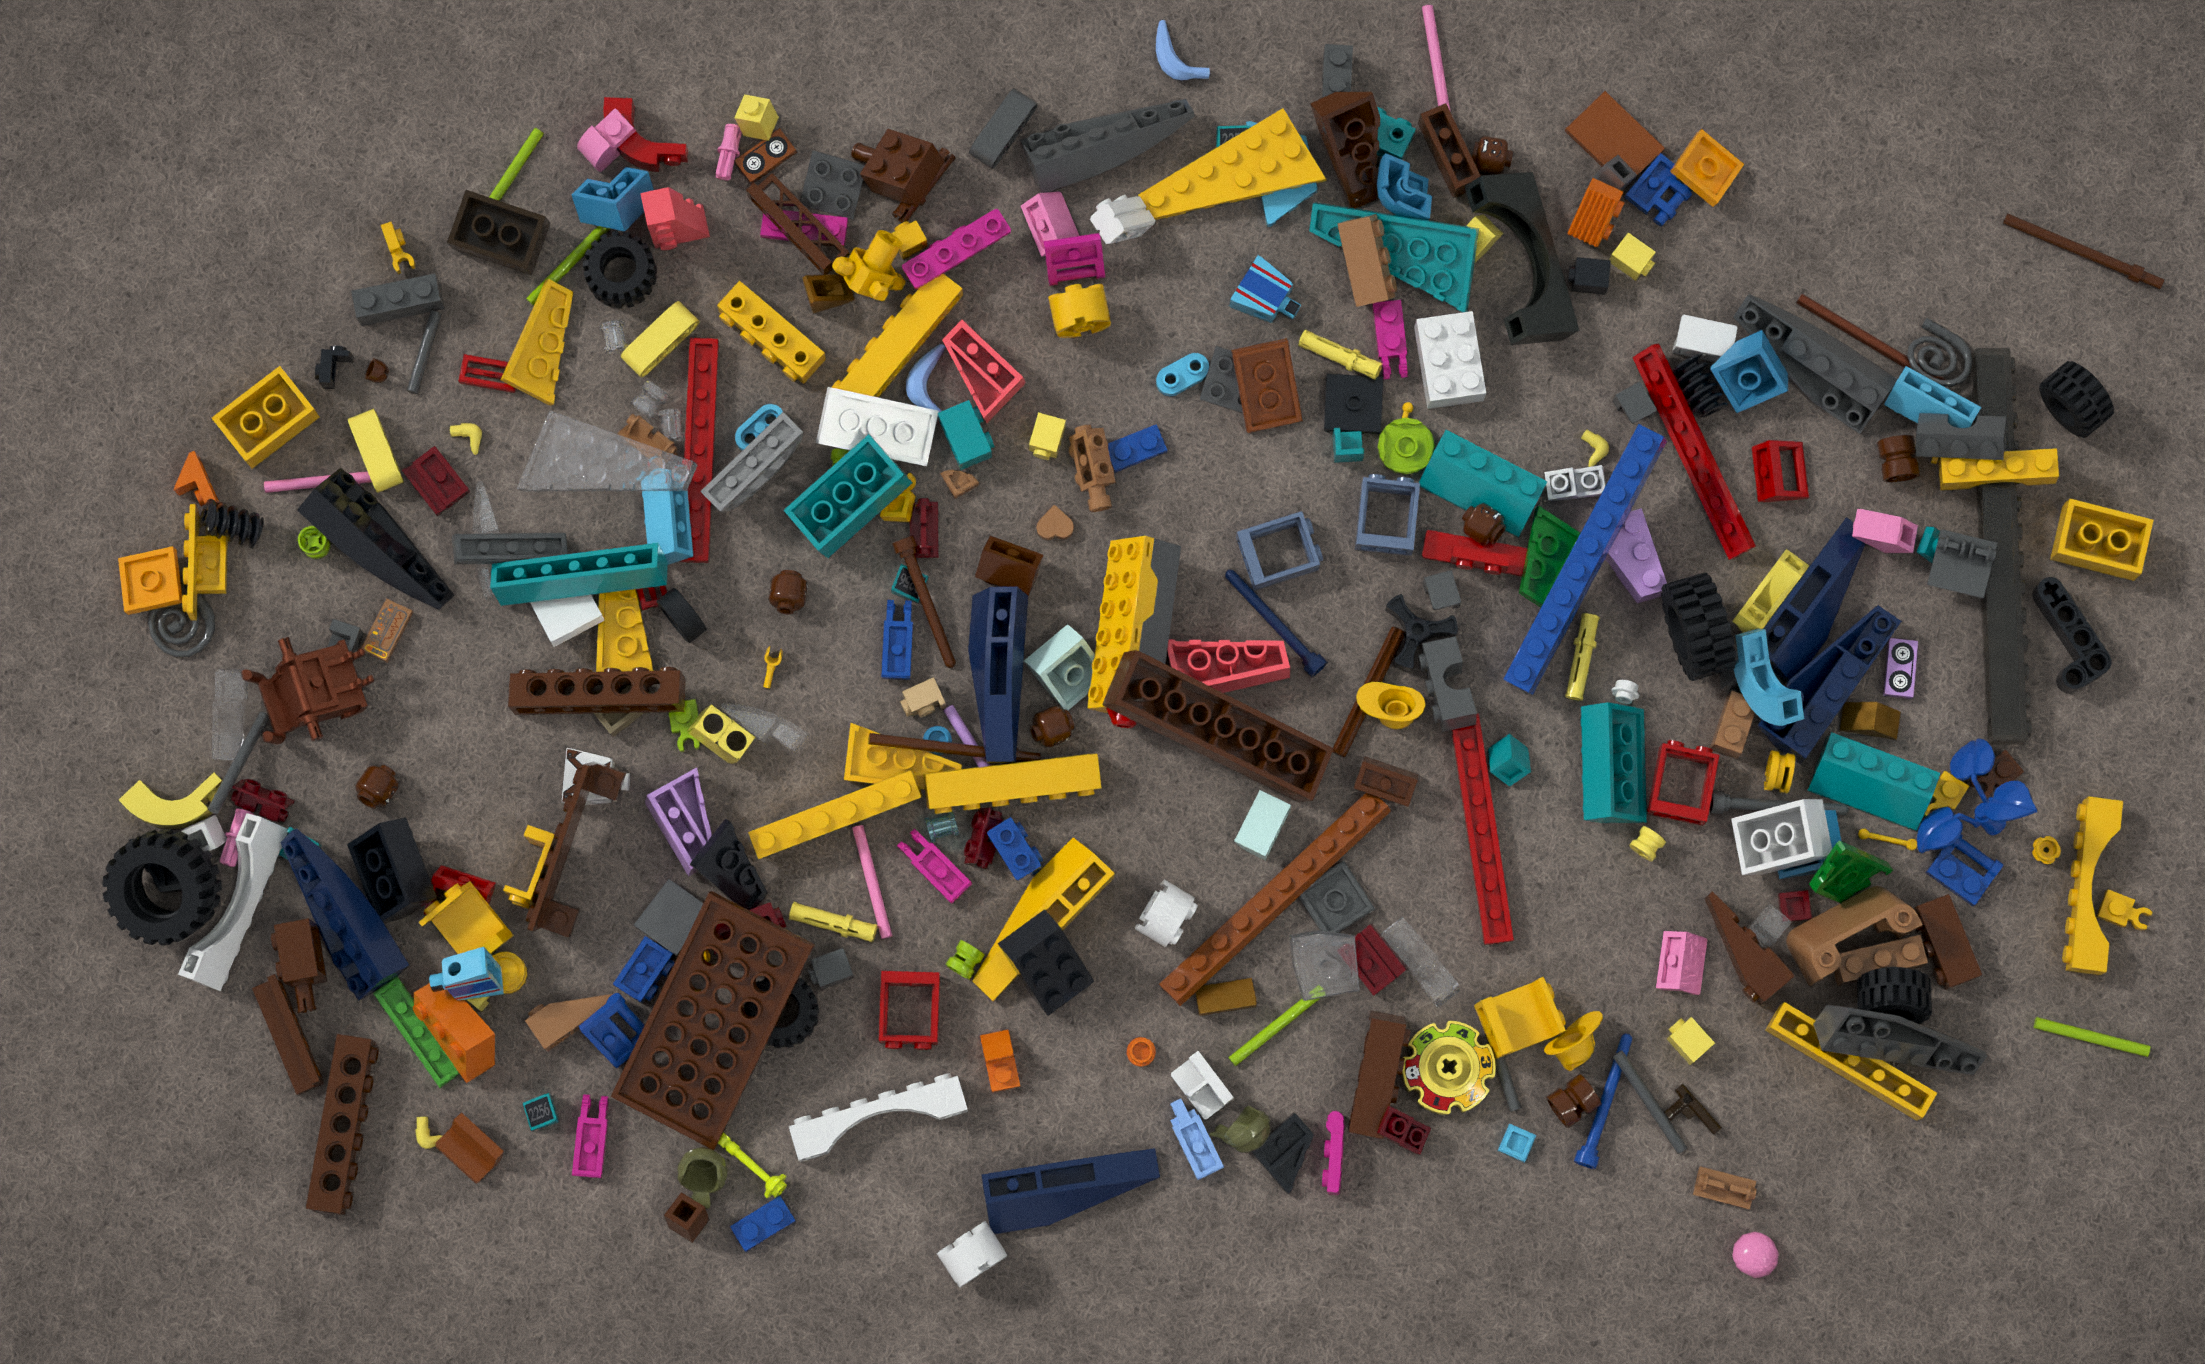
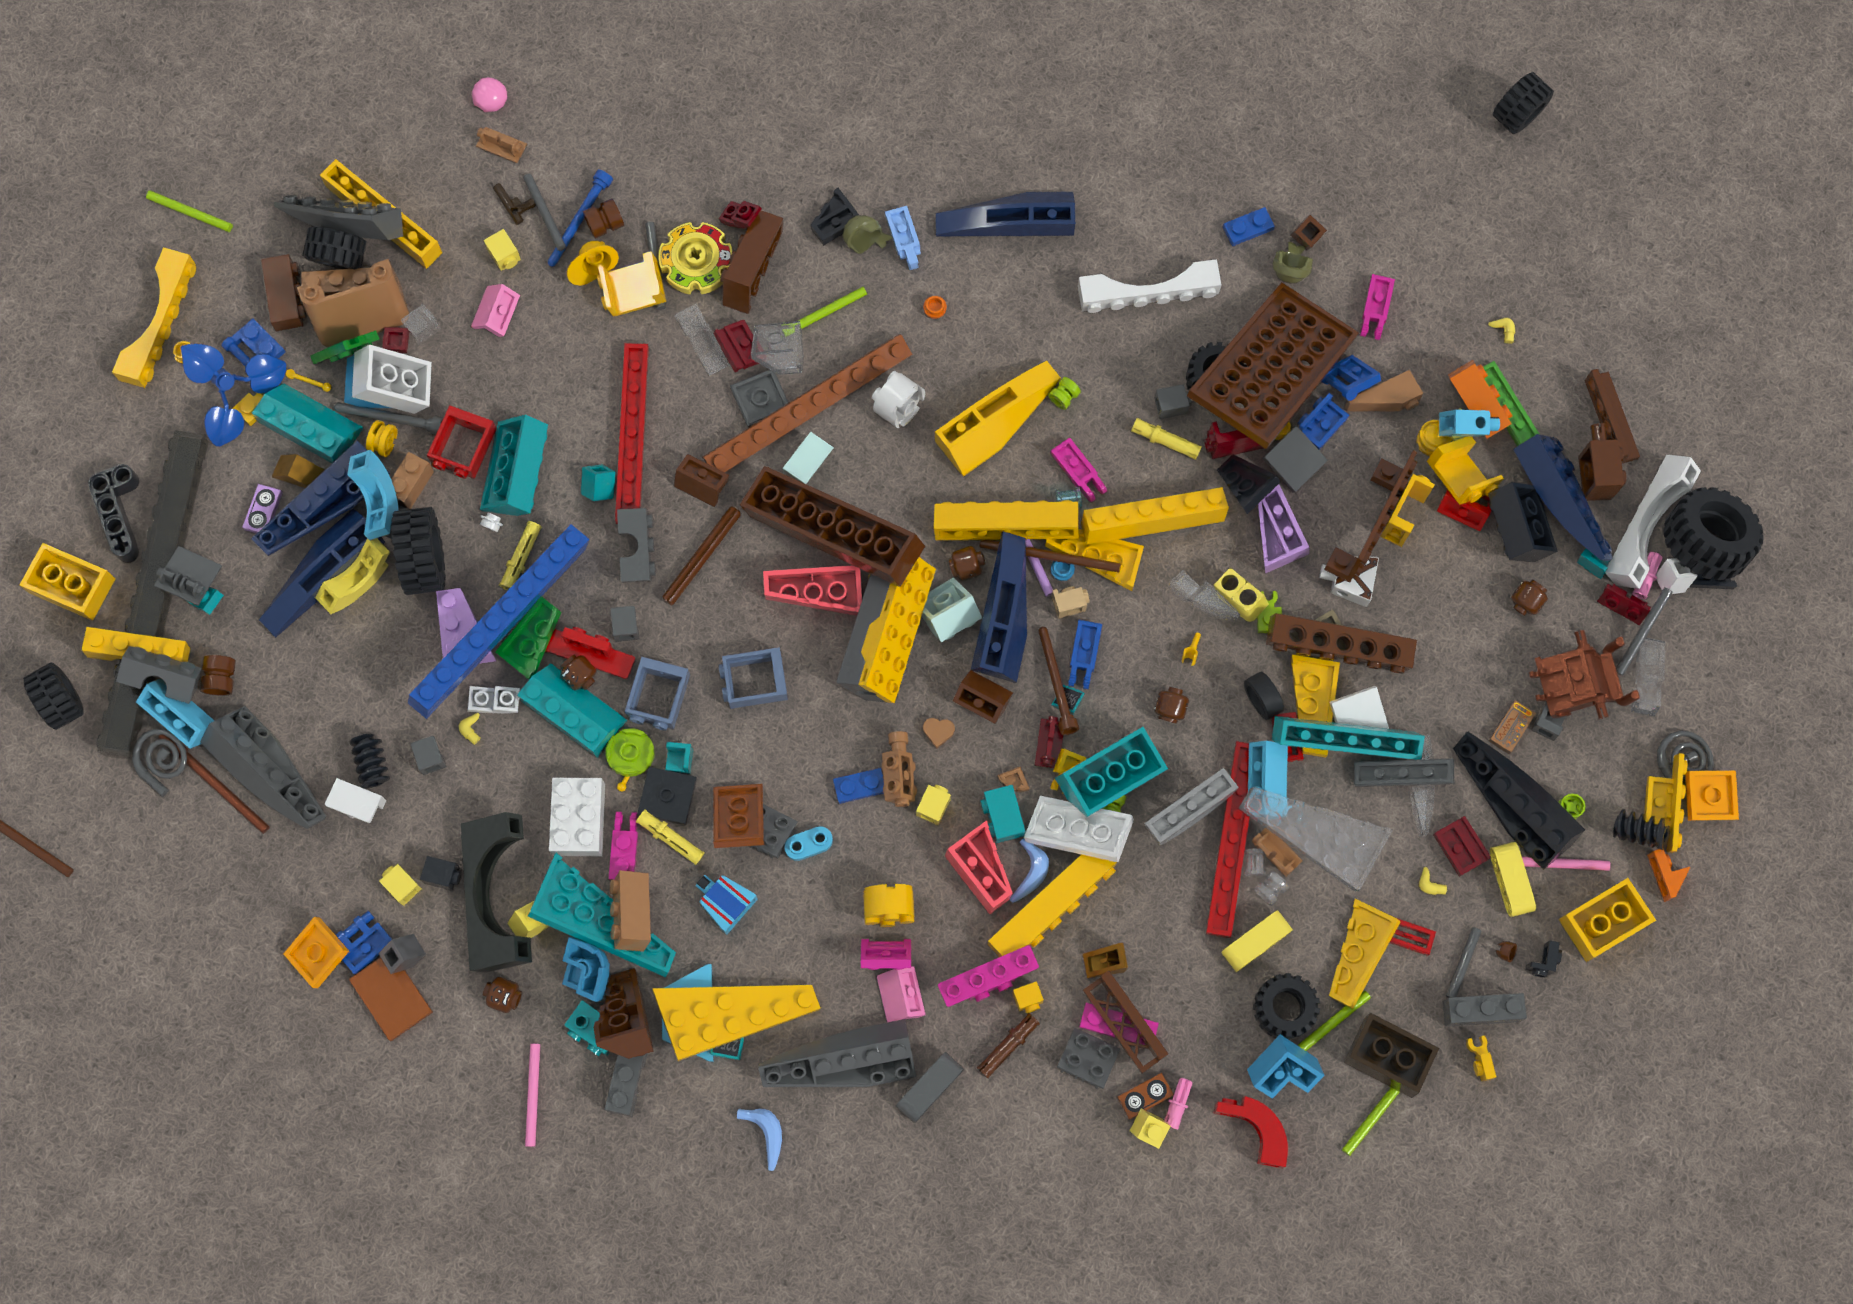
camera: 170 degrees left, 5 degrees down
light yellow arch [119,773,223,829] -> none
reddish brown brick [306,1034,379,1215] -> none
dark orange panel [435,1112,504,1184] -> none
slope [523,1093,559,1131] -> none
bright pink brick [577,108,636,173] -> none
clear bush [600,320,629,355] -> none
coral wedge [640,187,710,250] -> none
yellow brick [717,280,826,384] -> none
neon yellow piece [718,1133,787,1198] -> none
medium azure plate [735,404,783,451] -> none
yellow piece [832,230,906,301] -> none
reddish brown brick [851,129,944,207] -> none
bright pink bar [852,825,892,939] -> none
red window [879,971,940,1050] -> none
white brick [936,1221,1008,1288] -> none
dark red hinge [964,807,1004,869] -> none
orange slope [980,1030,1020,1093] -> none
blue bracket [987,817,1043,881] -> none
black brick [998,909,1095,1016] -> none
white brick [1090,195,1155,244] -> none
white panel [1171,1051,1234,1120] -> none
pearl gold slope [1195,978,1257,1016] -> none
dark blue piece [1225,569,1328,678] -> none
dark pink hinge [1322,1111,1345,1195] -> none
yellow piece [1356,682,1425,729] -> none
black piece [1385,594,1458,672] -> none
reddish brown brick [1418,103,1480,198] -> none
medium azure tile [1498,1124,1536,1163] -> none
orange brick [1567,178,1625,247] -> none
light yellow wheel [1629,826,1666,862] -> none
red plate [1632,343,1756,560] -> none
reddish brown wedge [1704,891,1795,1005] -> none
dark azure slope [1711,330,1788,413] -> none
red tile [1752,440,1809,502] -> none
bright pink slope [1852,509,1918,553] -> none
reddish brown plate [1970,750,2024,797] -> none
yellow plate [2096,889,2152,930] -> none

